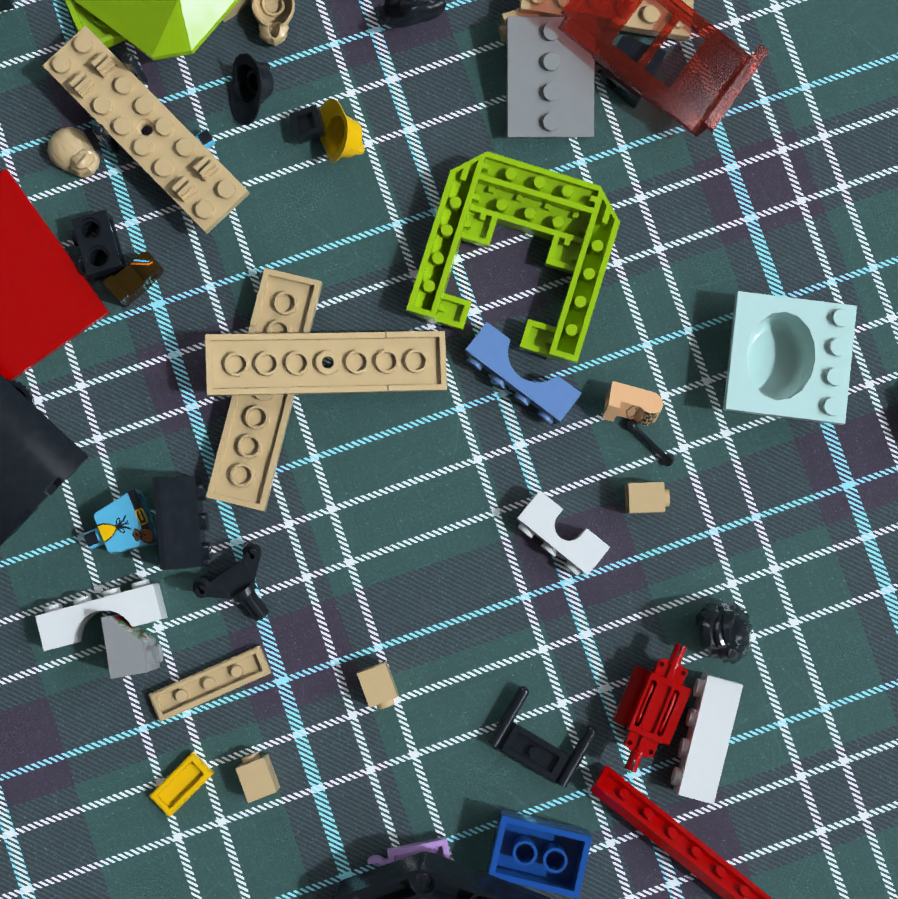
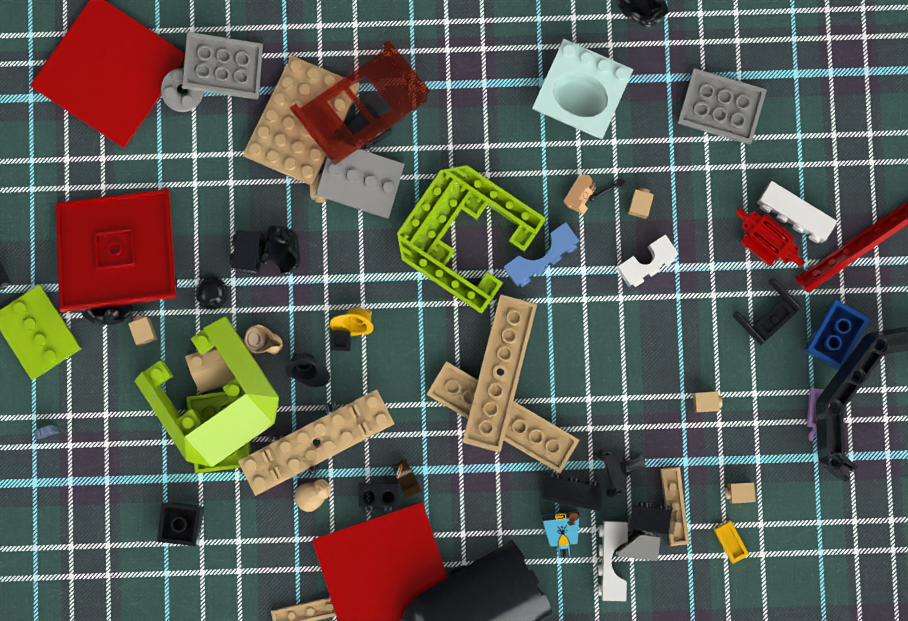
camera: 70 degrees left, 0 degrees up
black hair [695,602,752,664] -> none
none -> black brick [630,502,677,535]
none -> light grey plate [678,68,767,145]

